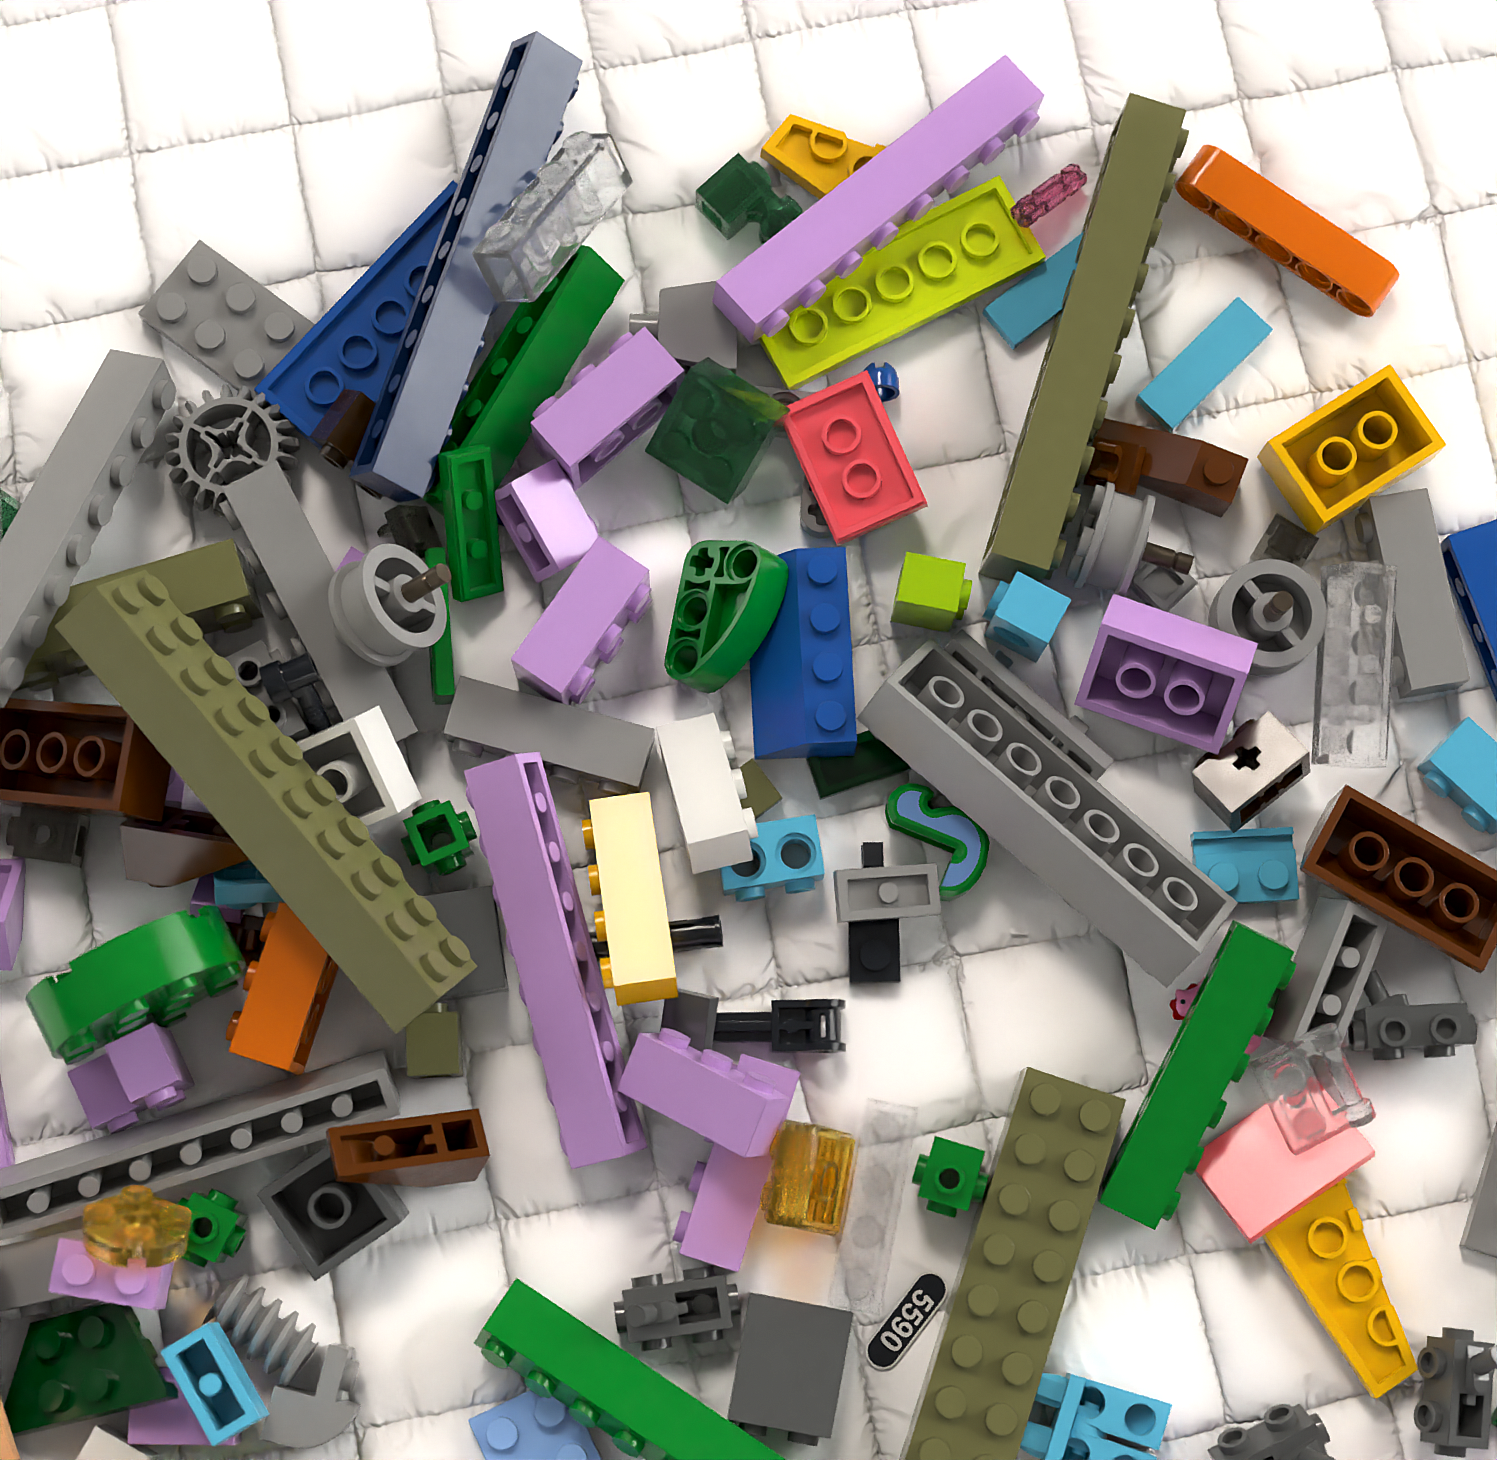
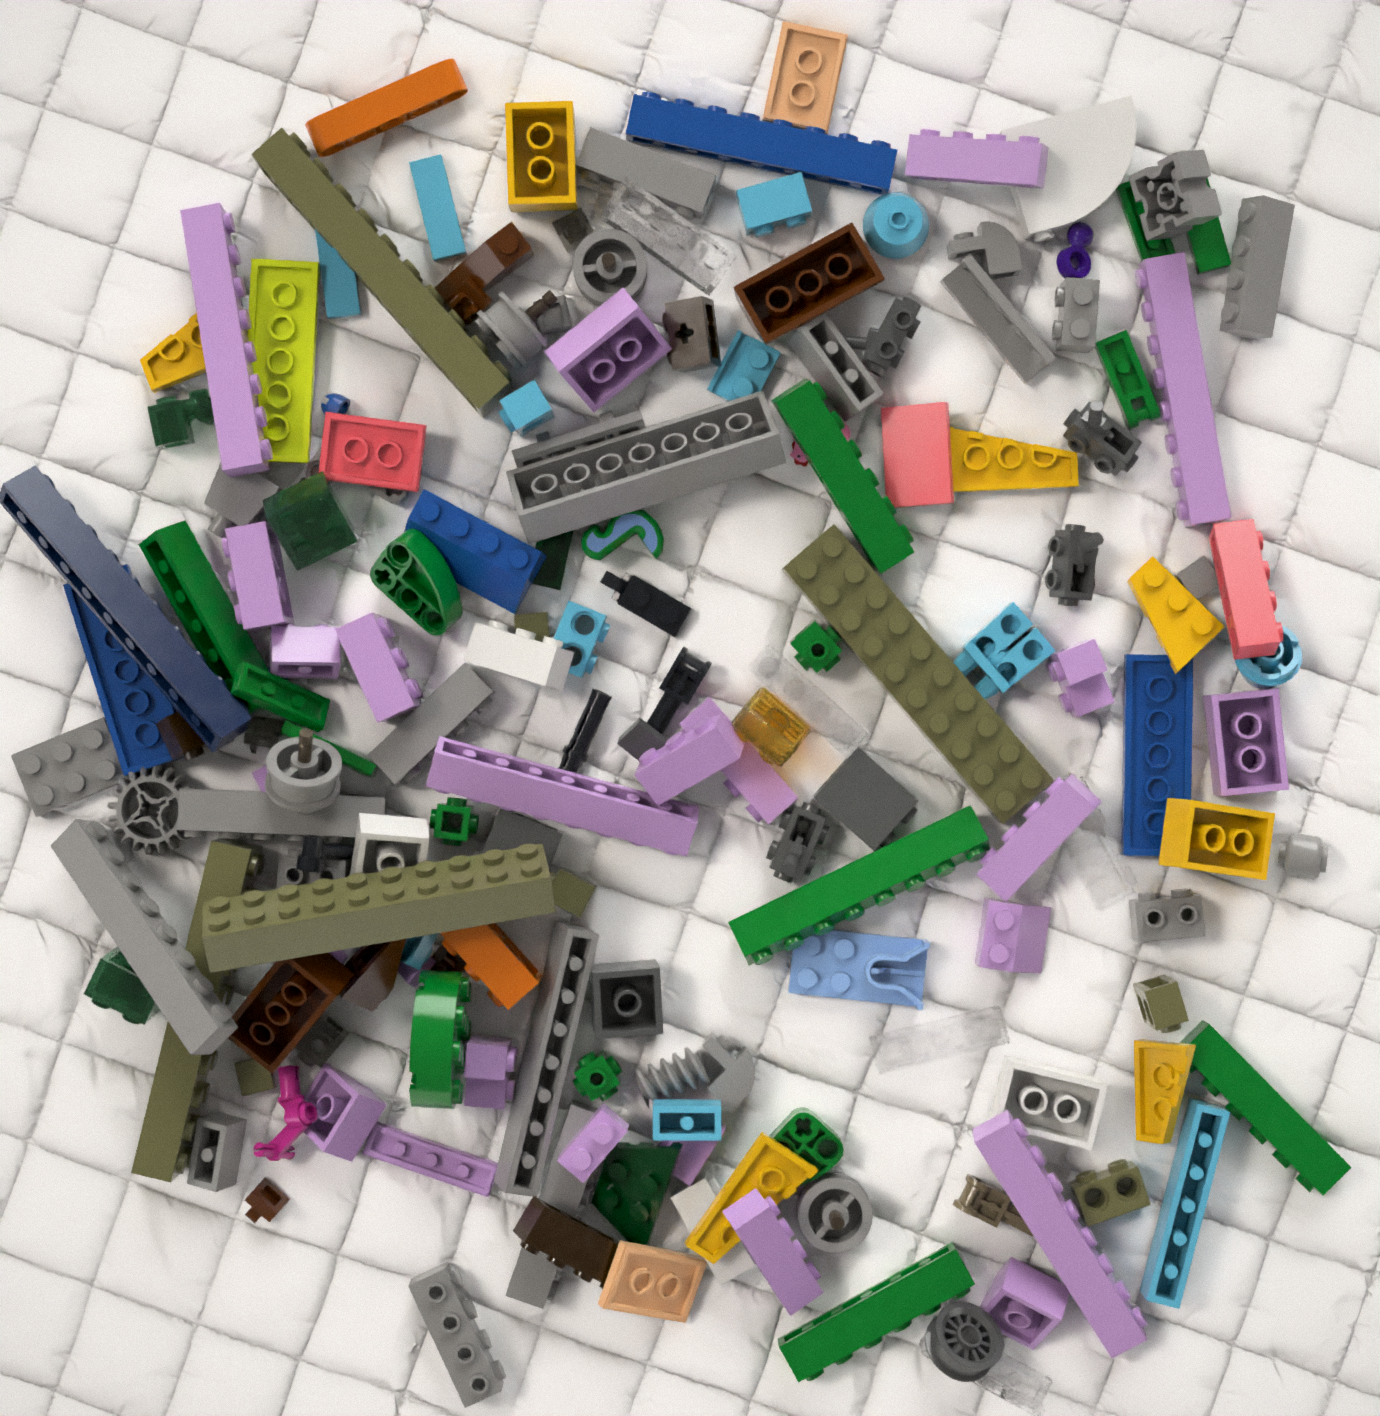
camera: 55 degrees left, 10 degrees up
clear yellow plate [82,1185,192,1268] -> none
reddish brown slope [326,1108,490,1188] -> none
clear brick [471,131,633,302] -> none
brick [582,792,679,1006] -> none
light grey plate [833,863,941,923] -> none
black sticker [865,1271,948,1370] -> none
lime brick [890,551,972,633] -> none
clear pink axle [1010,163,1087,228] -> none
clear plate [1249,1023,1377,1156] -> none

